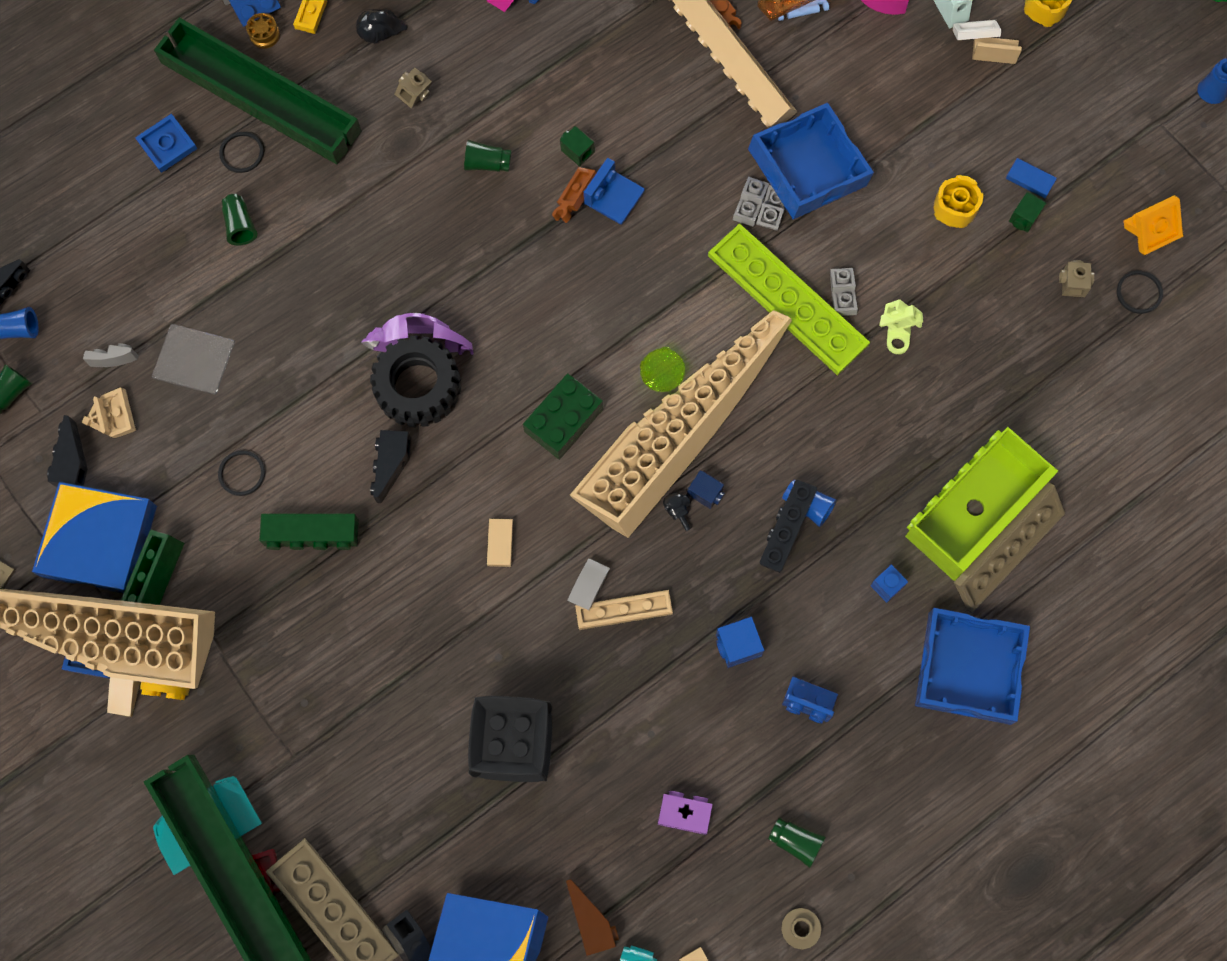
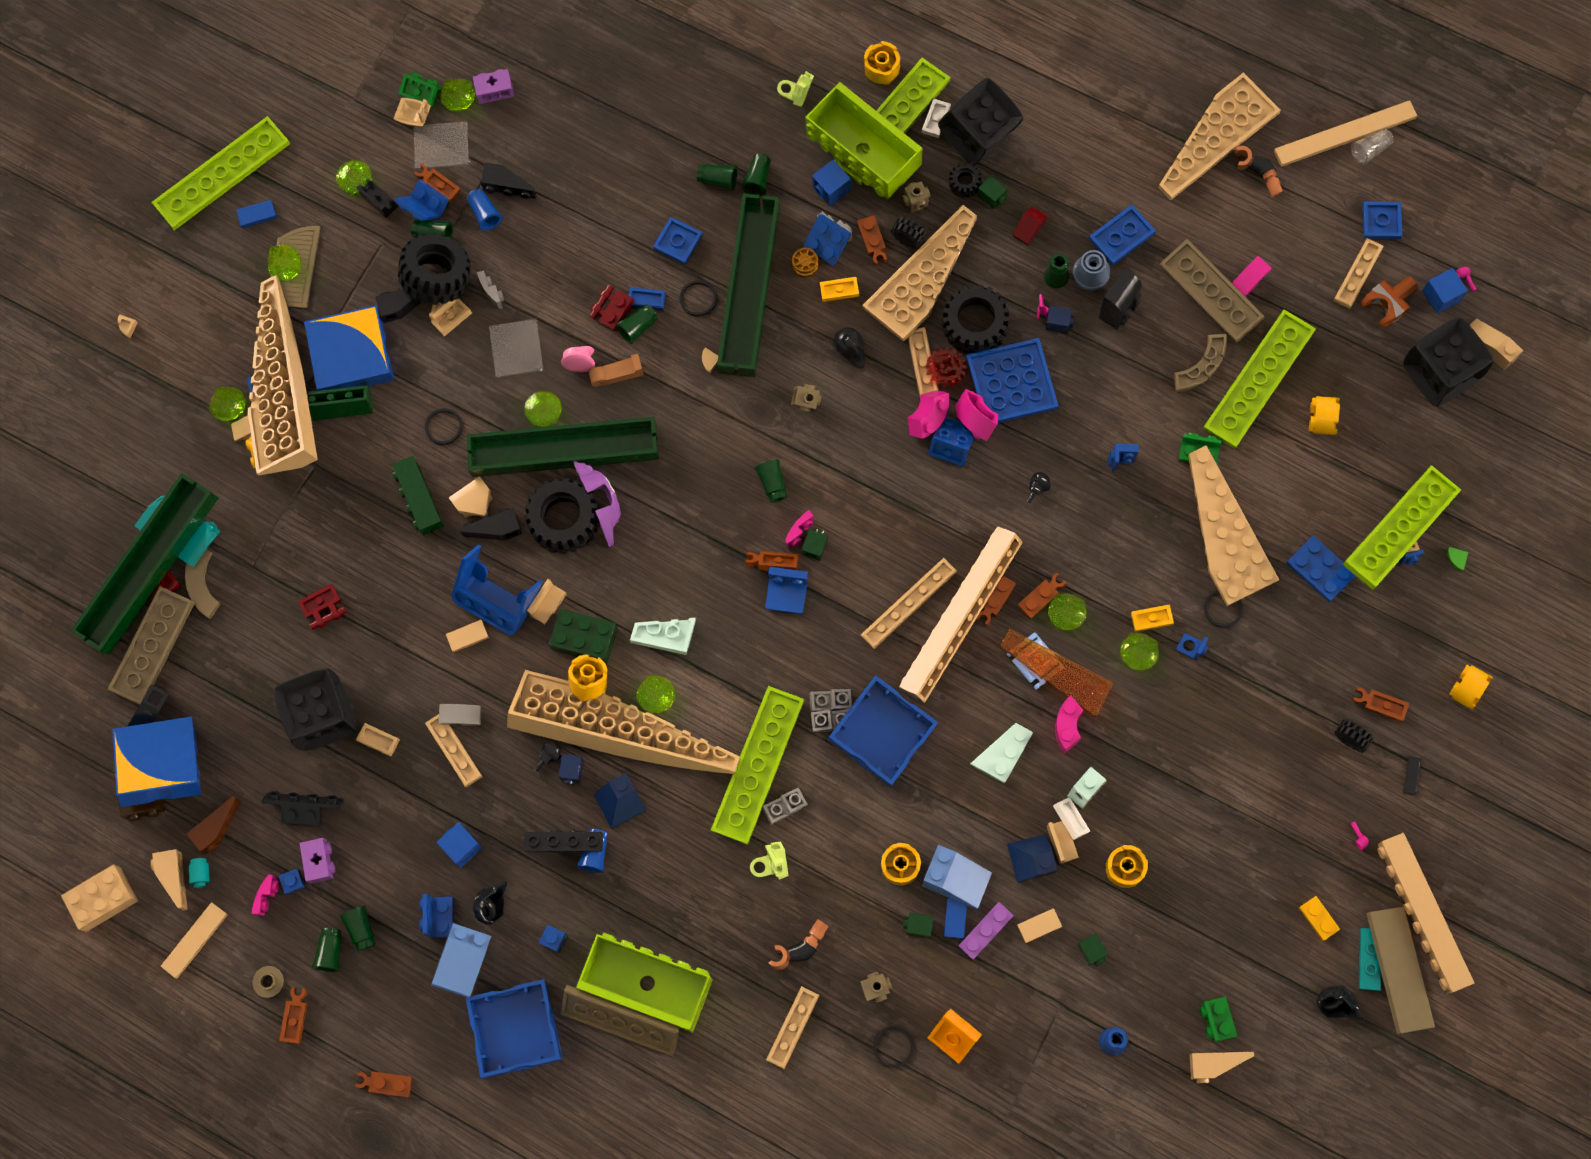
camera: 70 degrees right, 0 degrees up
none -> dark tan tile [185,549,221,619]
none -> clear neon green dish [209,387,246,421]
none -> dark pink slope [251,875,279,916]
none -> black bracket [262,791,344,826]
none -> blue plate [279,869,305,895]
none -> dark orange plate [279,987,308,1044]
none -> dark red plate [298,584,347,630]
none -> dark green plant [339,905,376,952]
none -> dark orange plate [355,1071,413,1098]
none -> tan tile [356,723,400,757]
none -> black tyre [398,233,471,305]
none -> medium blue slope [431,923,491,998]
none -> tan slope [449,476,493,518]
none -> blue windscreen [452,544,542,635]
none -> dark green piece [466,417,659,477]
none -> black hair [473,881,507,925]
none -> clear neon green dish [524,391,562,426]
none -> tan panel [527,579,567,626]
none -> bright pink piece [561,346,595,372]
none -> yellow brick [568,655,607,701]
none -> medium nougat leg [588,354,644,387]
none -> dark red plate [589,284,635,332]
none -> dark blue slope [594,773,646,829]
none -> blue tile [628,287,666,311]
none -> light aqua wing [630,618,696,655]
none -> dark green plant [697,164,738,191]
none -> tan tile [702,348,718,373]
none -> dark green plant [741,153,771,196]
none -> tan tile [766,986,820,1069]
none -> nougat piece [768,919,828,970]
none -> dark pink slope [785,510,814,549]
none -> tan tile [861,558,957,649]
none -> medium blue slope [922,845,992,909]
none -> medium lavender plate [958,902,1014,960]
none -> light aqua wing [970,723,1033,784]
none -> dark blue slope [1007,834,1057,883]
none -> tan tile [1017,908,1062,944]
none -> dark green brick [1077,933,1108,967]

